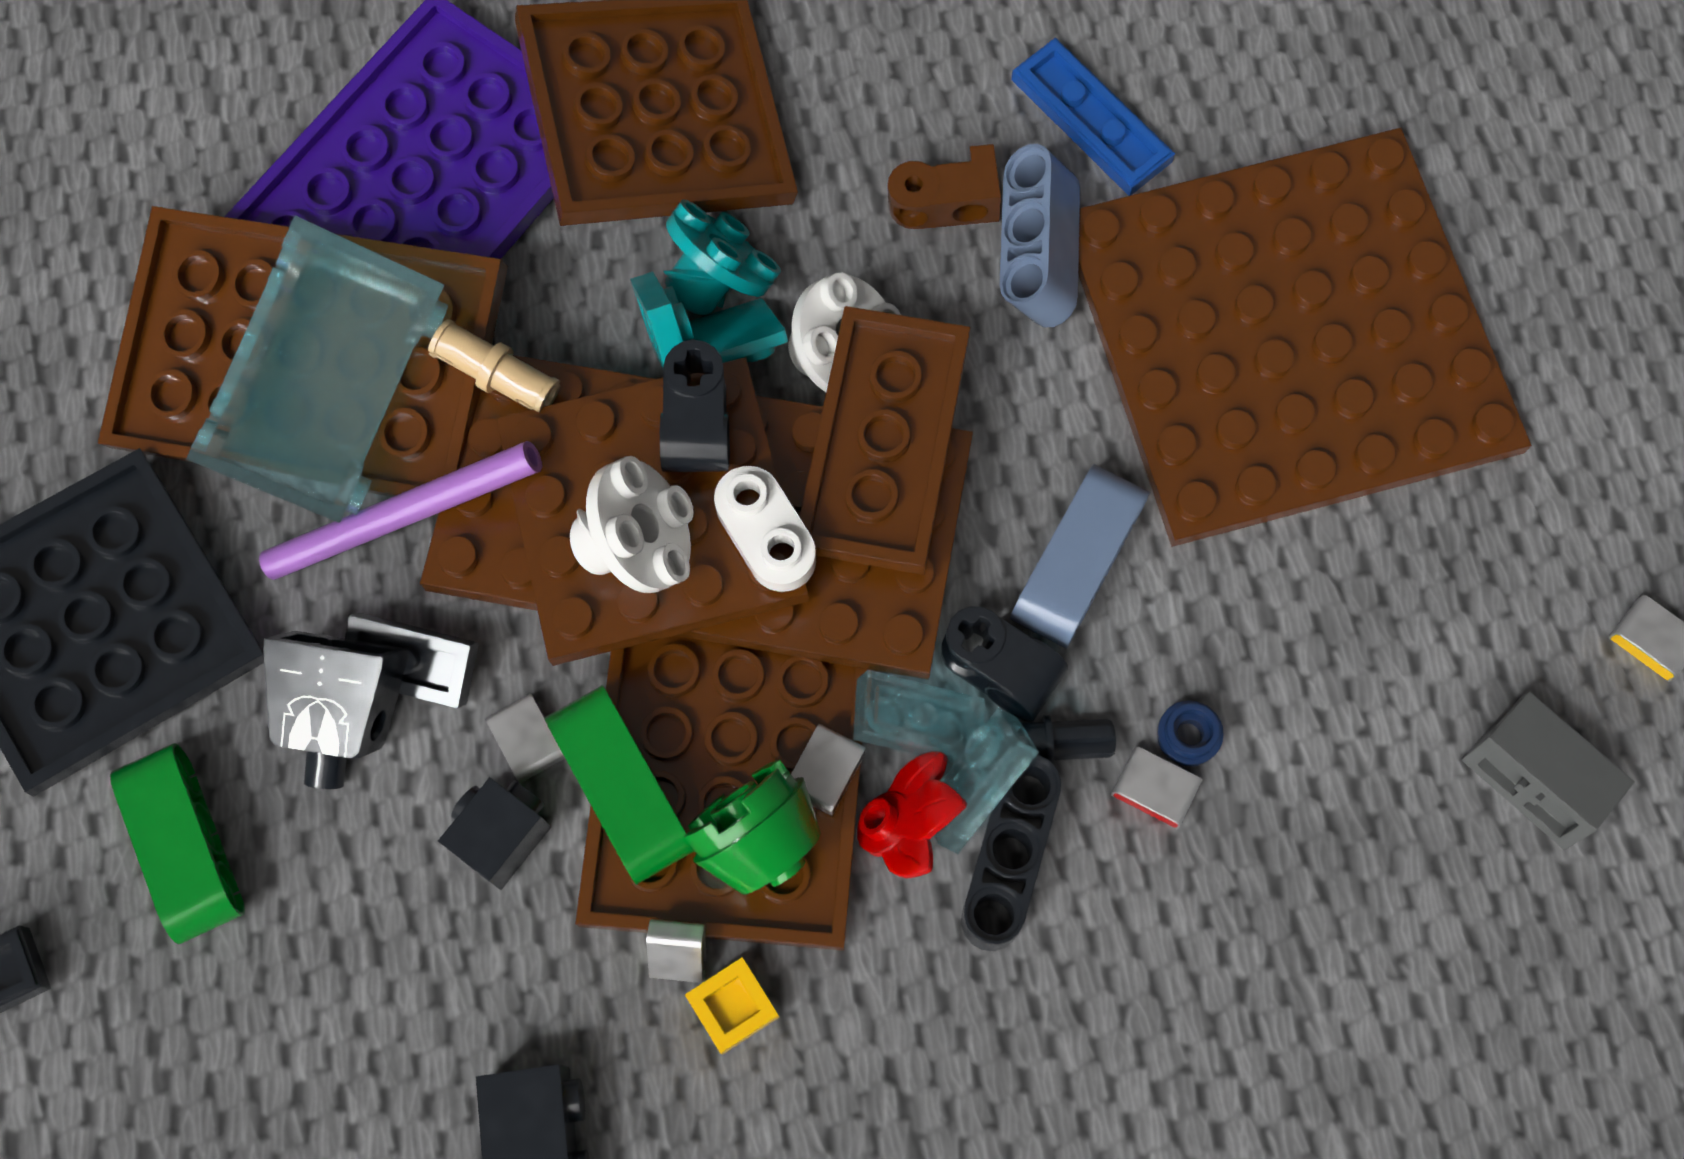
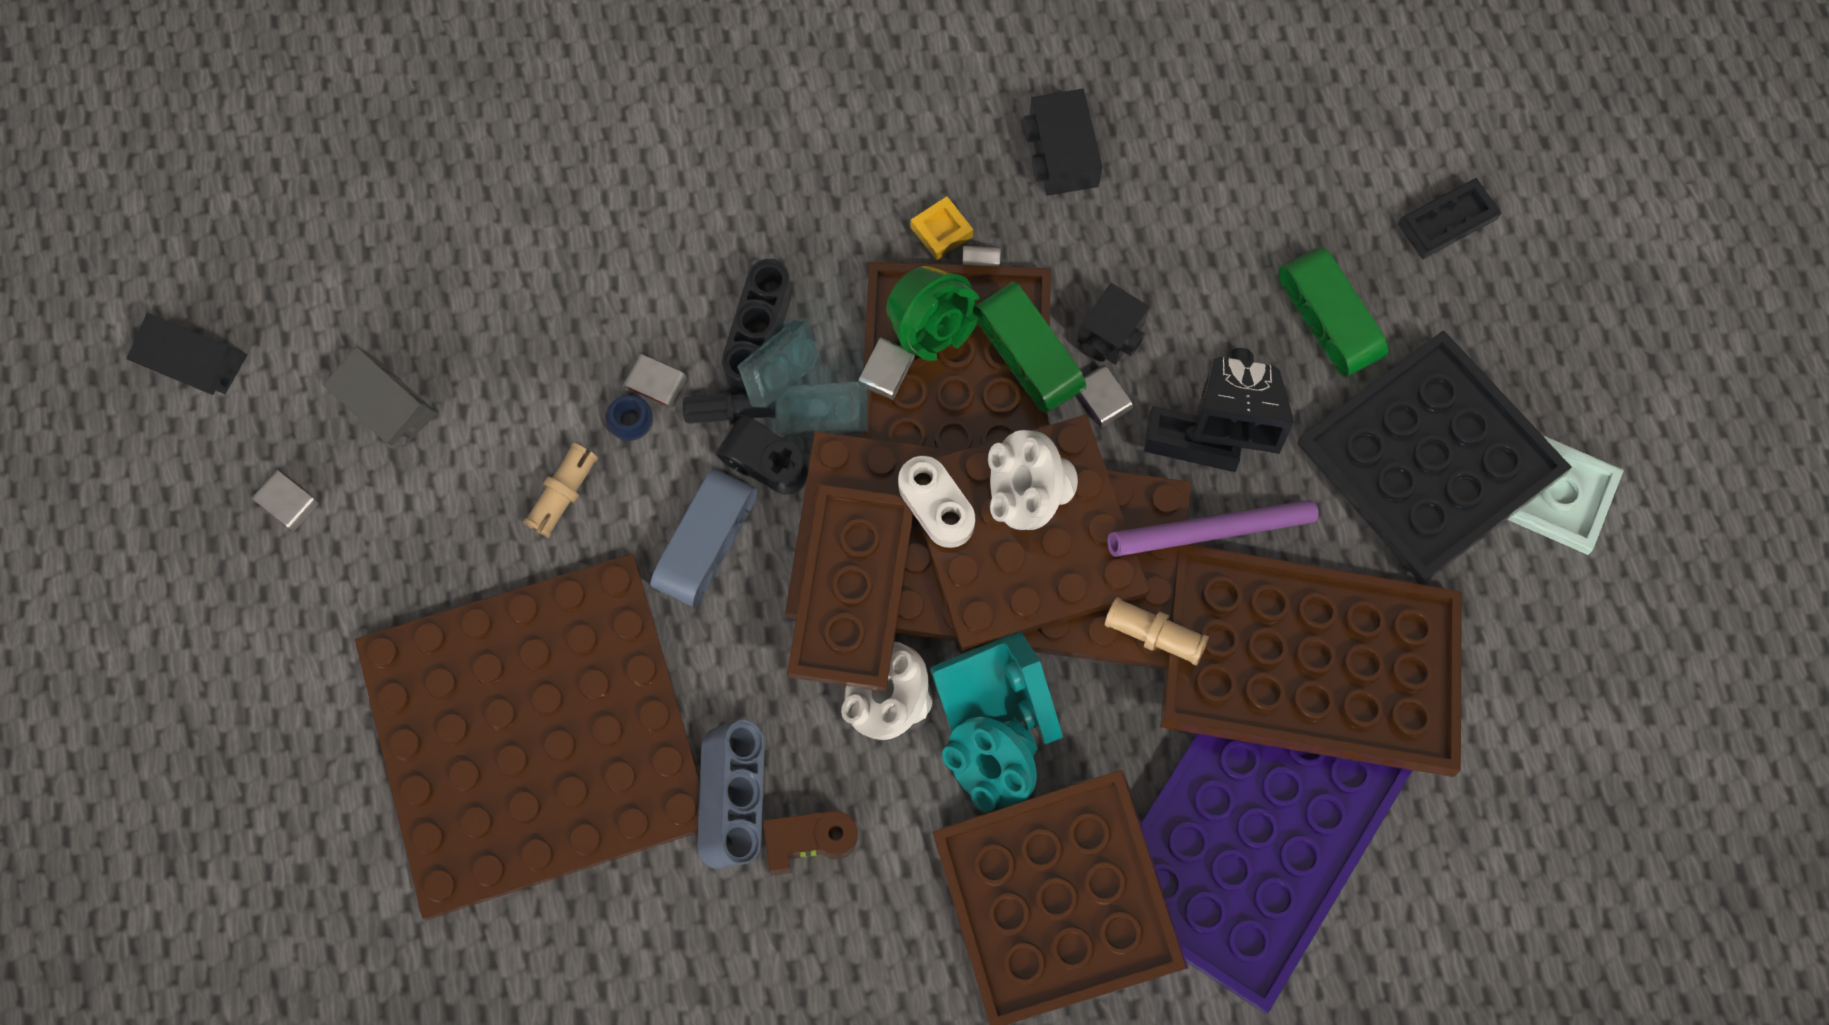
camera: 175 degrees right, 0 degrees up
clear light blue windscreen [186,216,448,523] -> none
black piece [660,340,730,472] -> none
red plate [857,751,967,878] -> none
blue tile [1011,37,1175,196] -> none
none -> tan pin [523,443,598,538]

